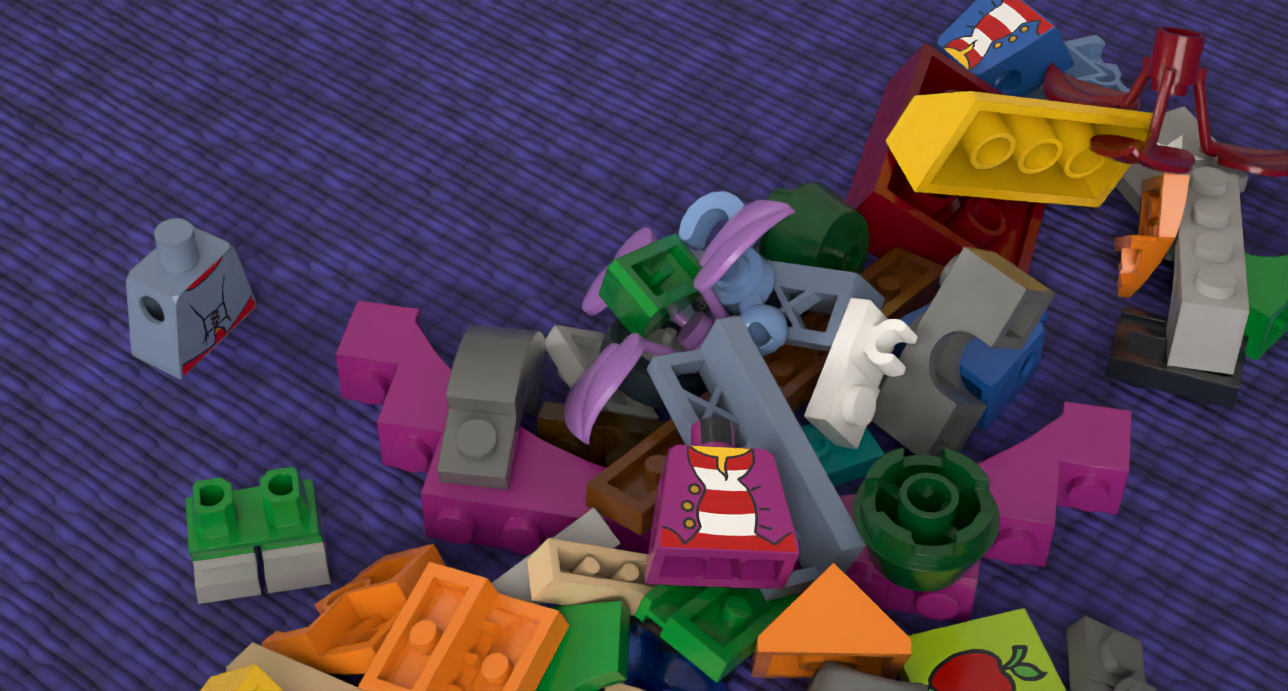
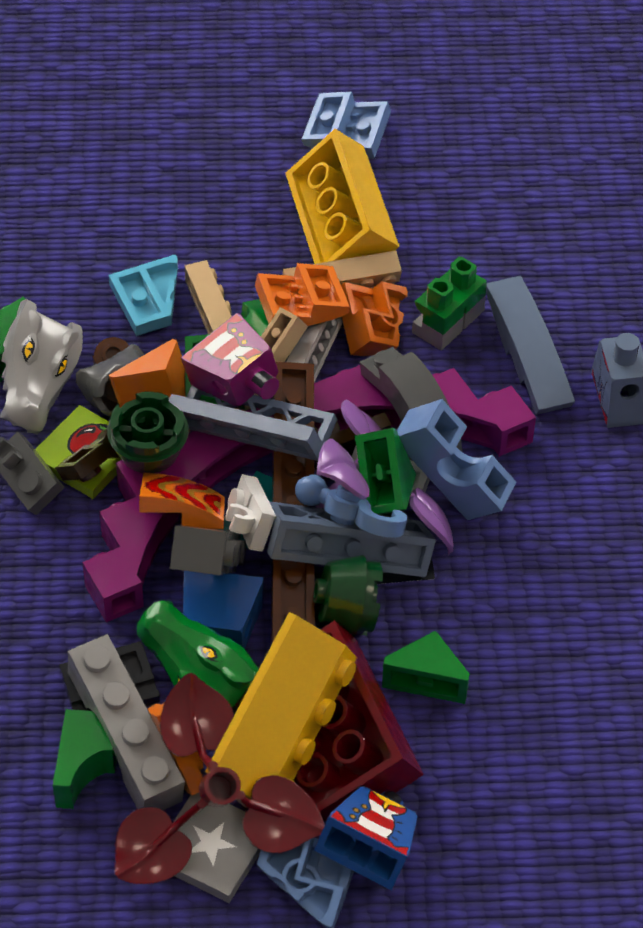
camera: 140 degrees right, 5 degrees up
none -> dark brown plate [55,429,120,482]
none -> green animal [137,600,259,709]
none -> orange slope [139,473,225,529]
none -> green slope [382,631,470,704]
none -> medium blue arch [397,399,516,520]
none -> sand blue slope [486,276,575,415]

